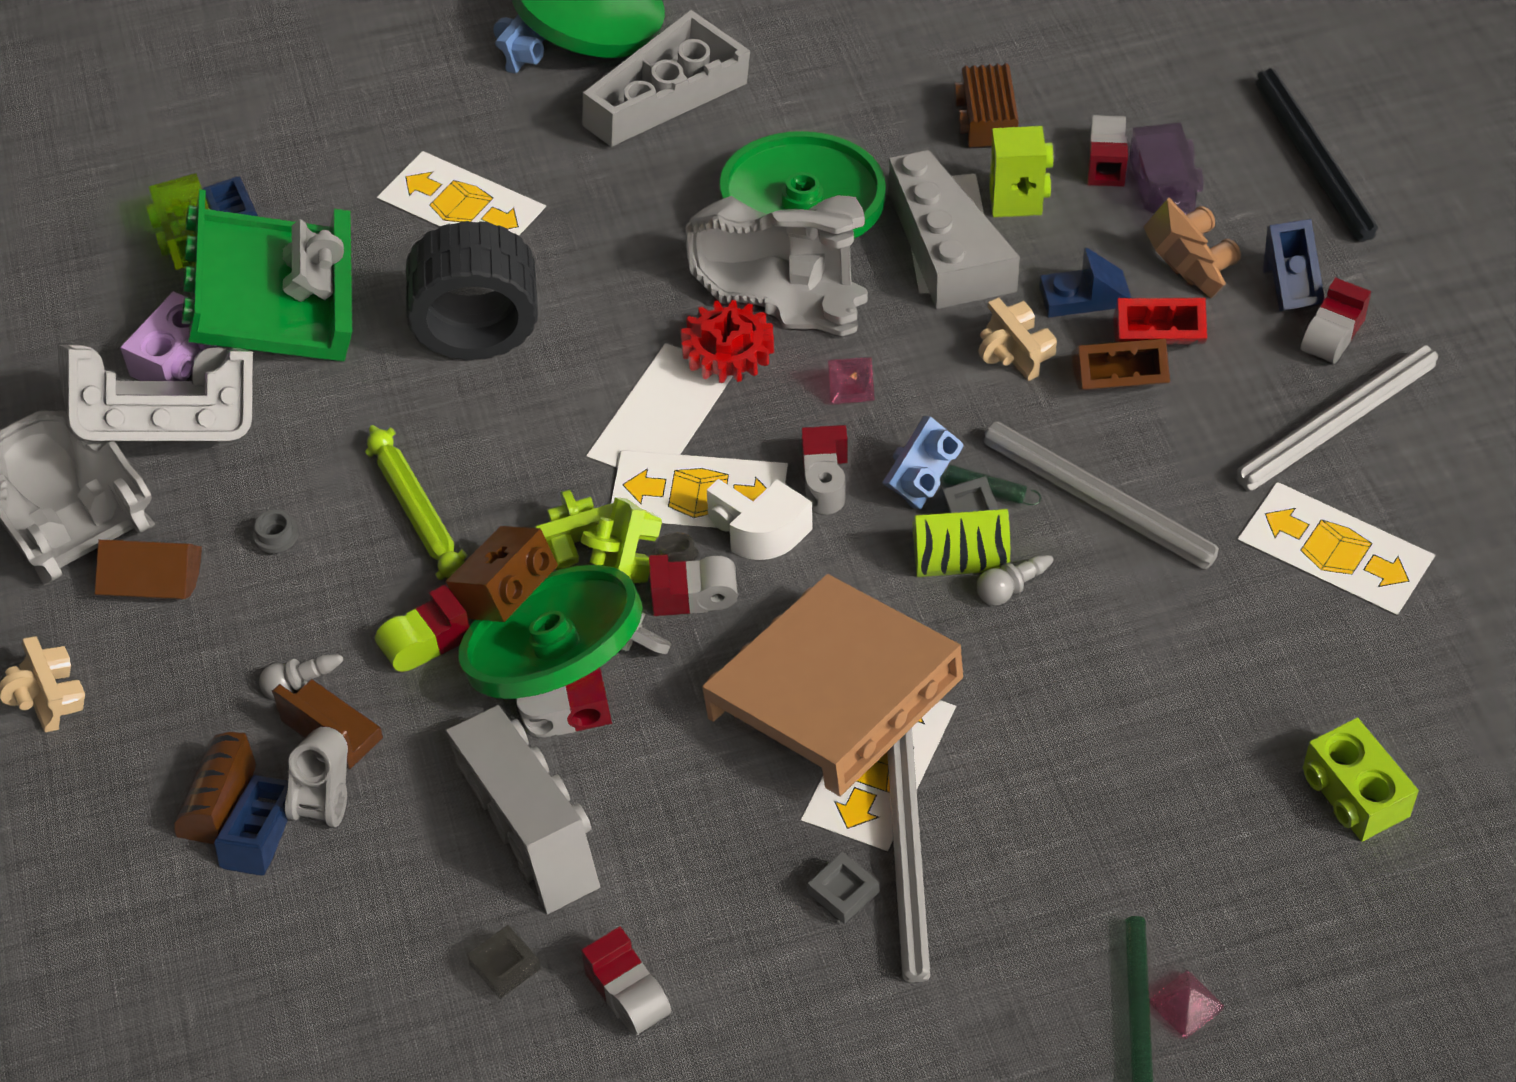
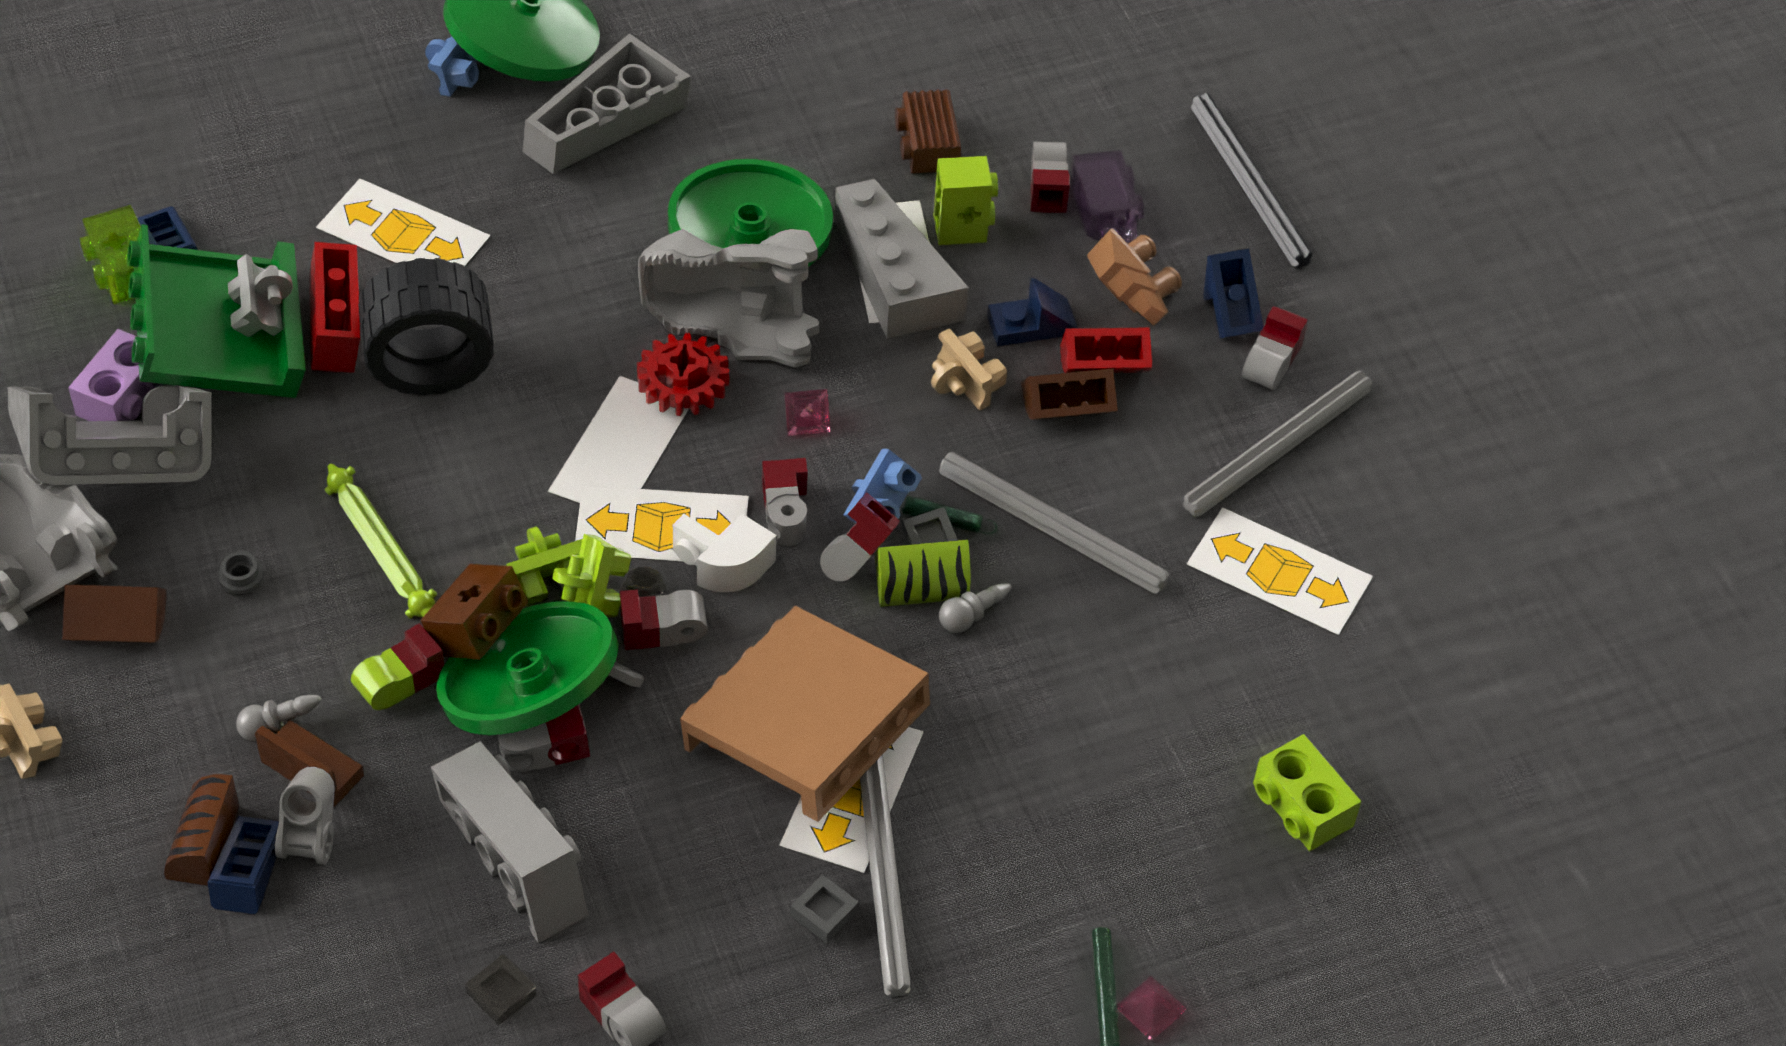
camera: 10 degrees left, 0 degrees up
none -> red brick [309,242,360,373]
none -> leg [820,492,900,582]

